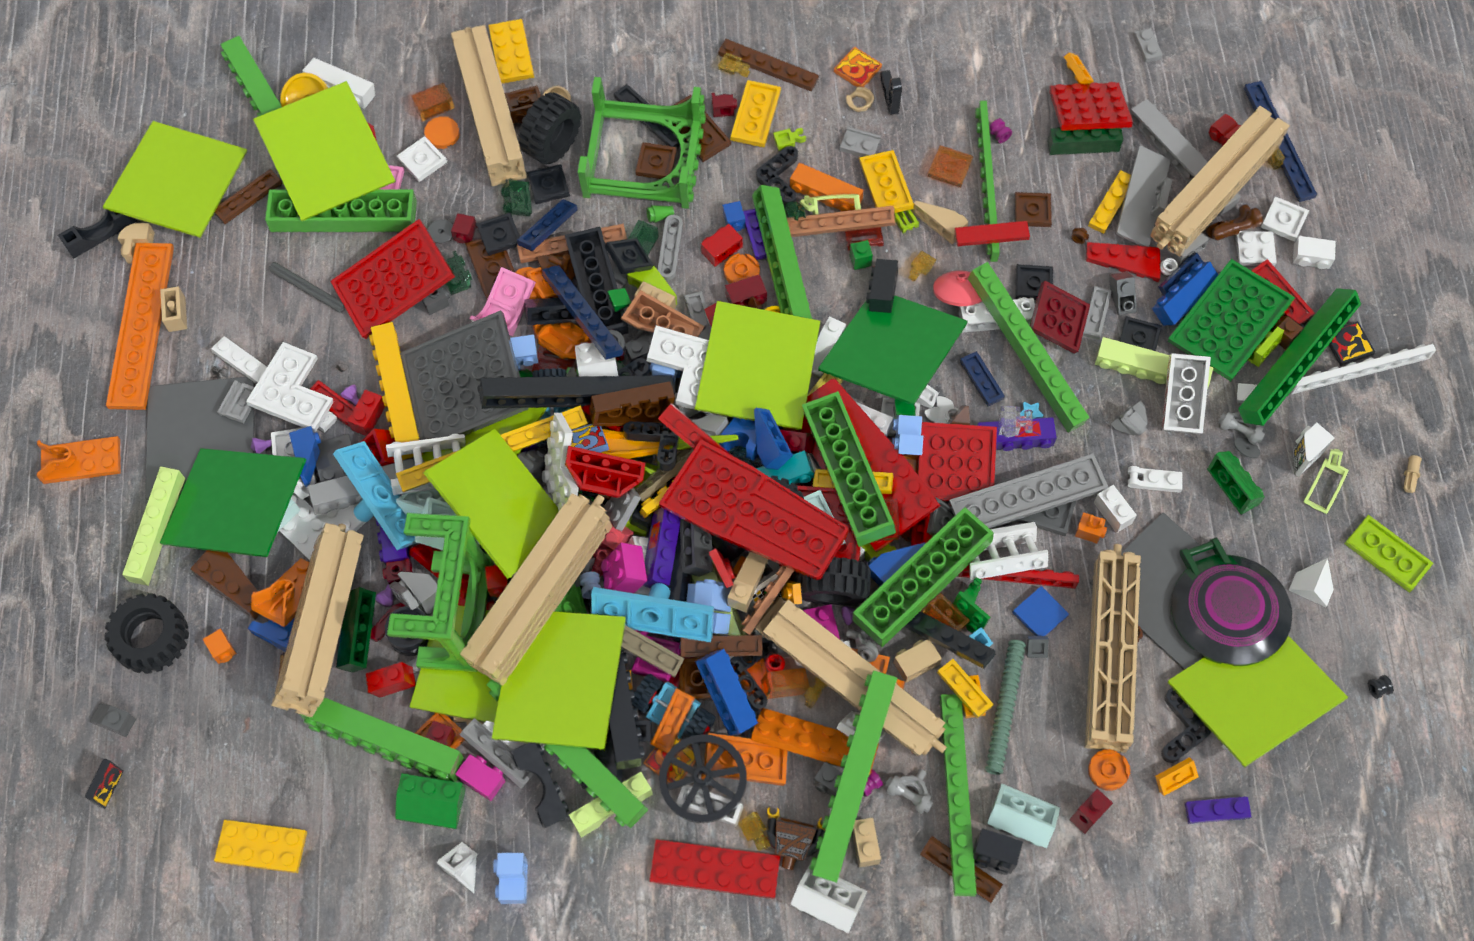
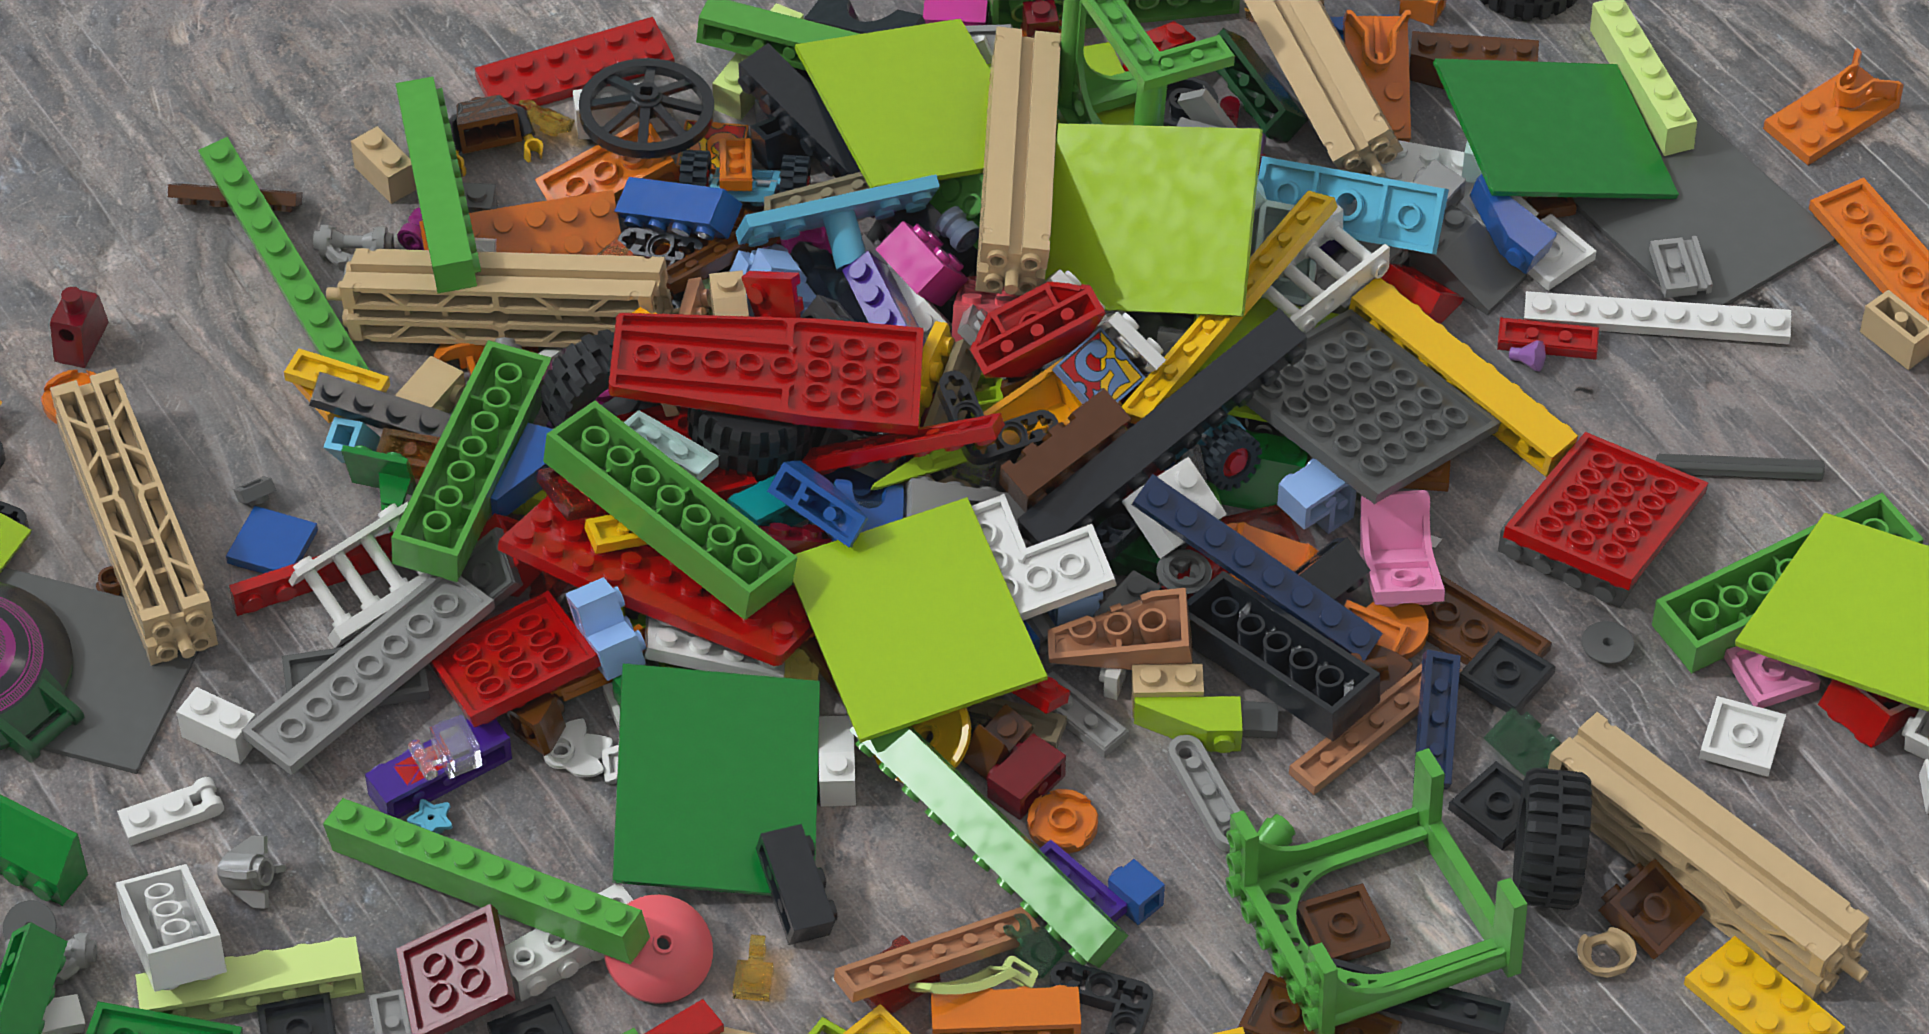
camera: 150 degrees right, 15 degrees down
white plate [246,342,333,432] -> none
medium lavender rock [251,438,272,454] -> none
red brick [347,390,385,436] -> none
clear orange brick [412,83,454,121] -> none
orange tile [424,116,460,149] -> none
clear green bracket [446,250,472,296] -> none
dark red brick [451,213,477,244] -> none
black tile [605,238,654,274] -> none
green slope [607,288,632,312] -> none
clear green panel [628,220,659,255] -> none
red brick [701,224,743,267] -> none
white slope [790,864,867,933] -> none
green brick [849,240,873,270] -> none
dark blue plate [960,351,1005,407] -> none
black brick [973,828,1023,875] -> none
sand green piece [985,639,1026,775] -> none
light aqua slope [987,784,1060,848] -> none
orange brick [1075,512,1107,544] -> none

